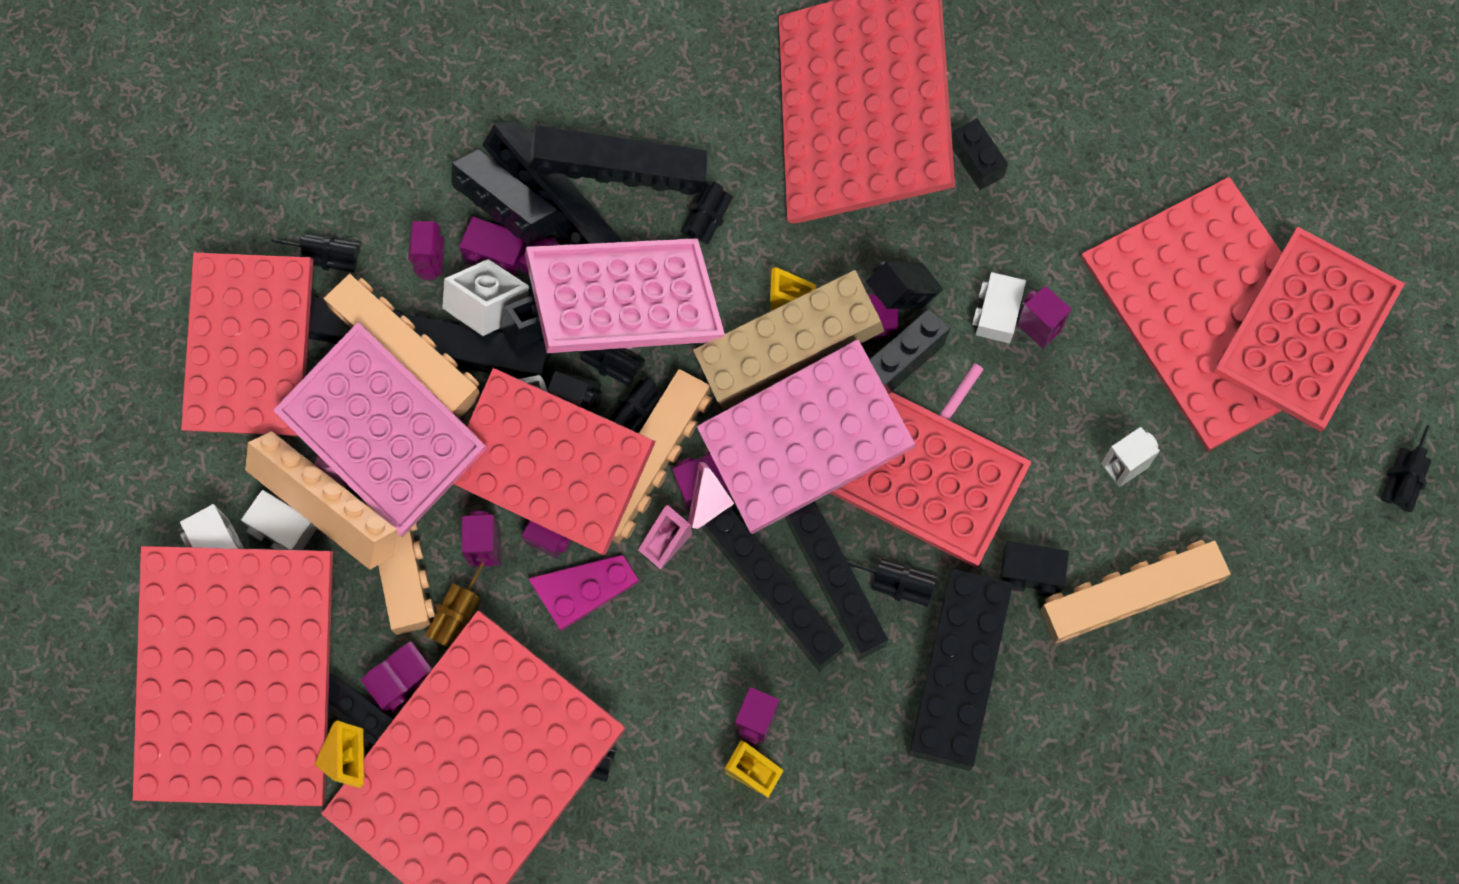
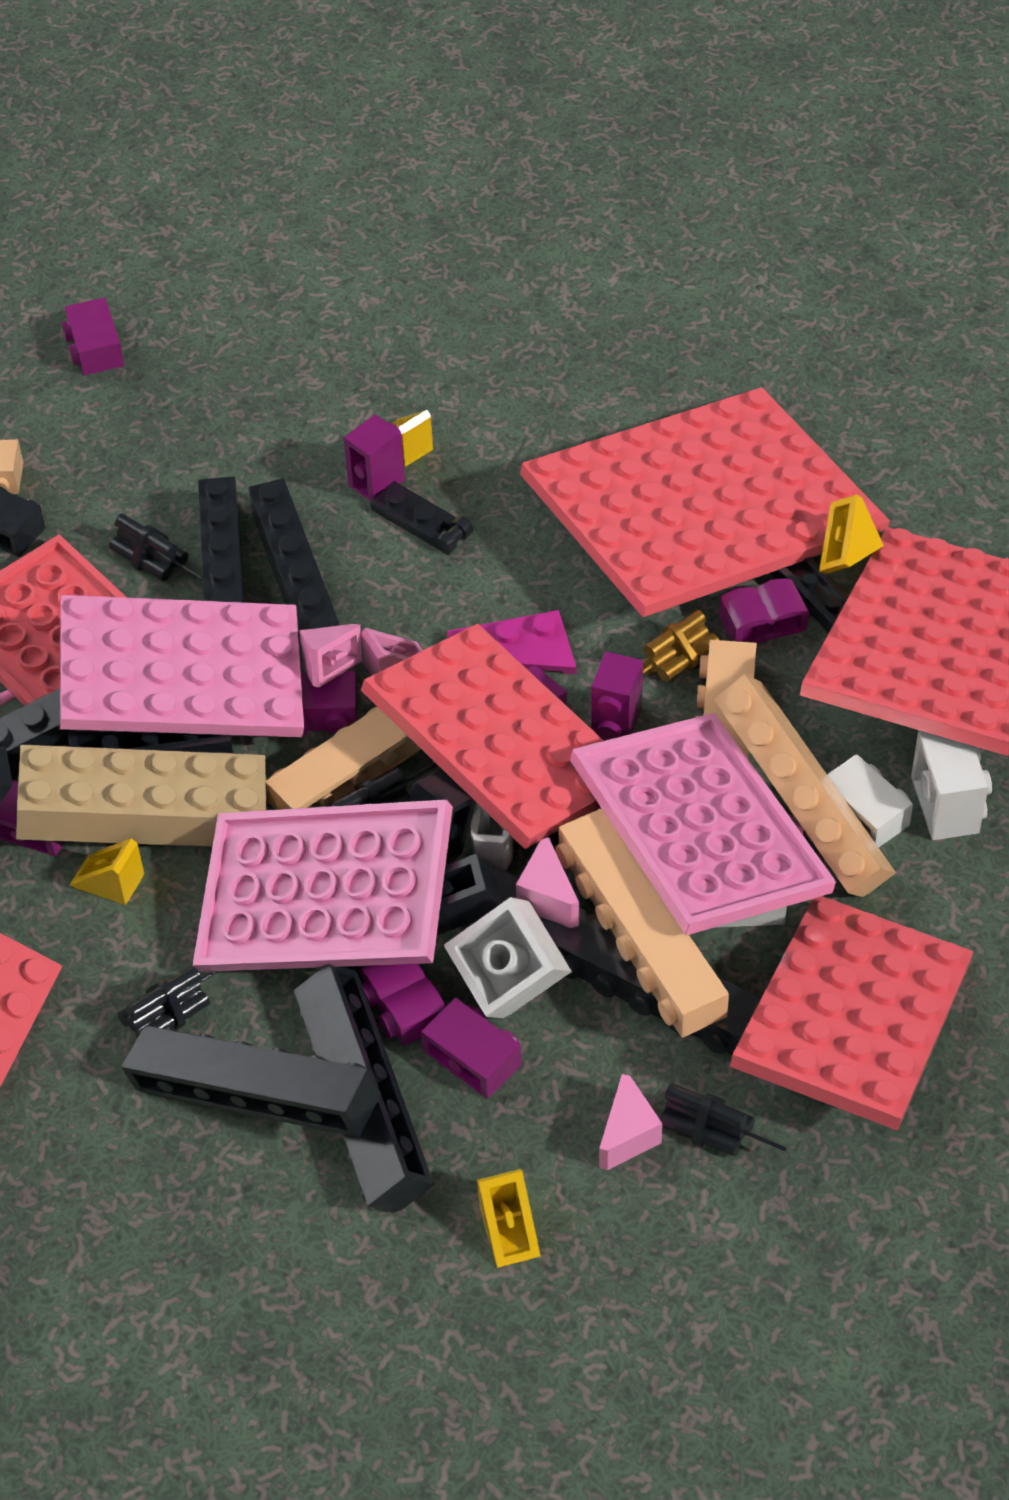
camera: 160 degrees left, 20 degrees down
magenta brick [408,221,445,280] -> none
black brick [451,149,557,246] -> none
black brick [908,569,1013,771] -> none
none -> magenta brick [61,297,124,376]
none -> black plate [370,481,474,555]
none -> yellow slope [477,1169,541,1268]
none -> bright pink slope [516,837,579,928]
none -> bright pink slope [599,1074,662,1170]

